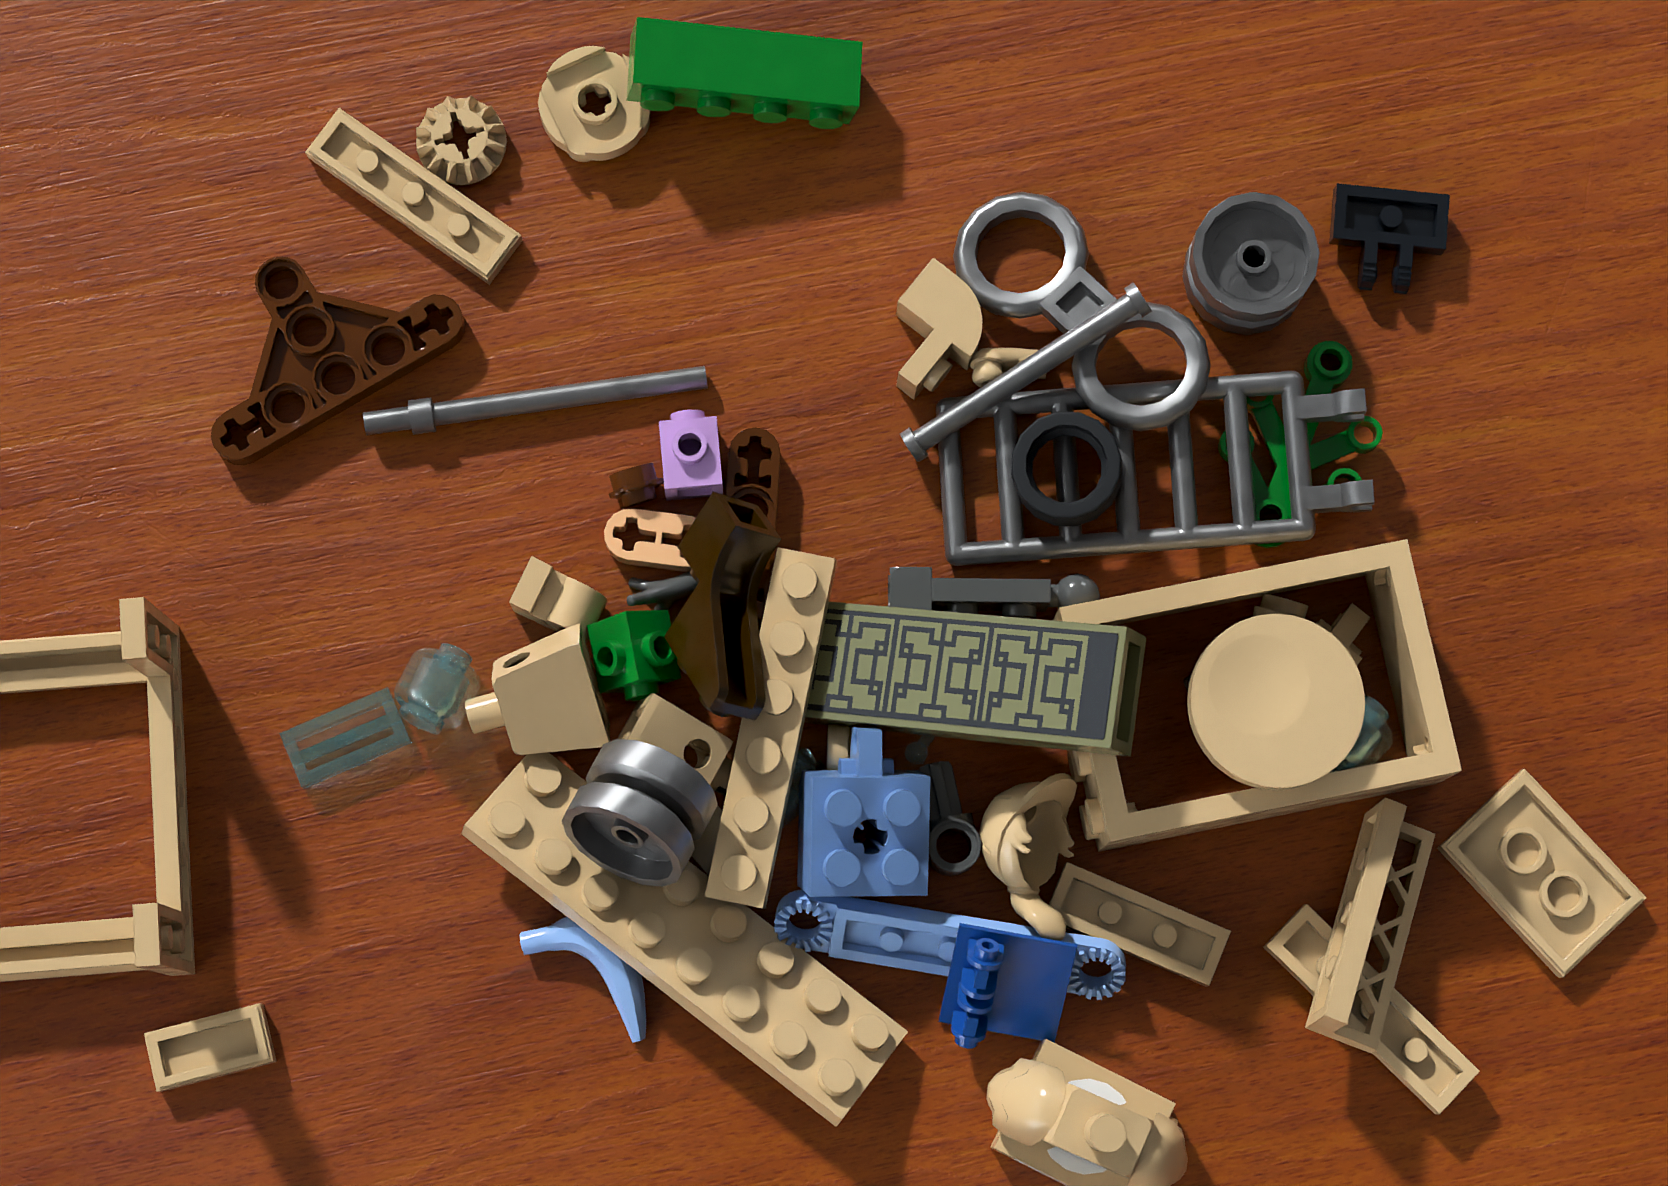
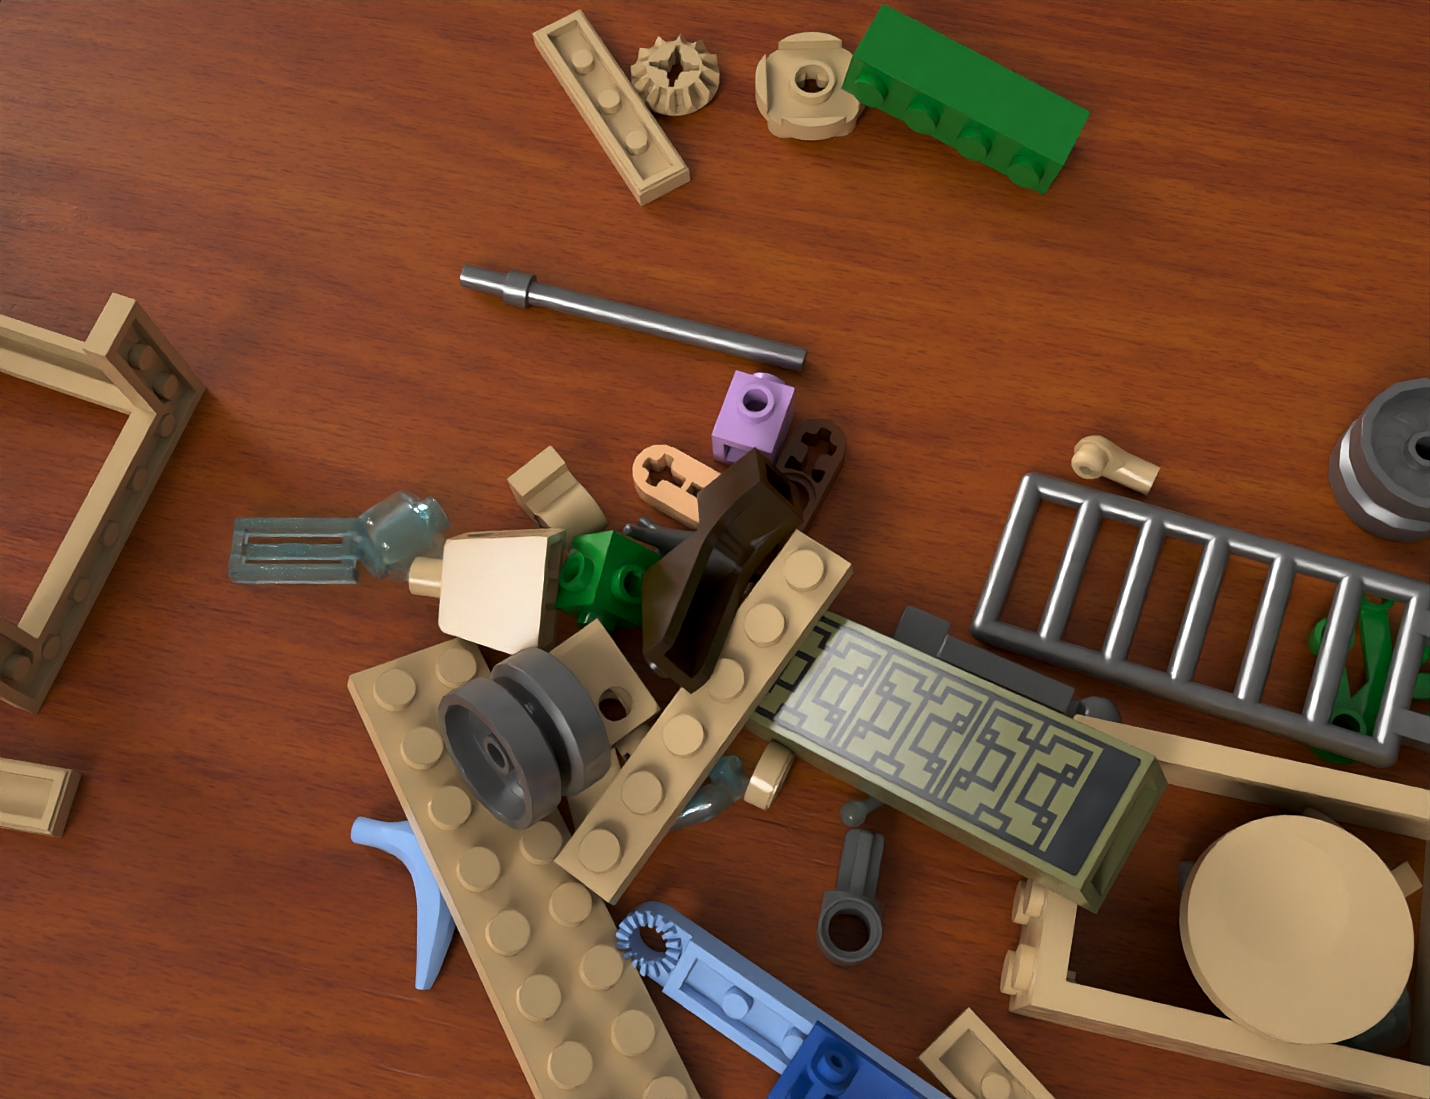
camera: 35 degrees right, 10 degrees down
reddish brown beam [211,256,465,466] -> none
reddish brown plate [608,463,664,508] -> none
medium blue hinge [797,727,930,897] -> none
tan brick [896,257,983,400] -> none
flat silver bar [900,282,1152,462] -> none
flat silver bar [953,192,1211,431] -> none
tan piece [979,773,1077,941] -> none
black tyre [1011,412,1122,526] -> none

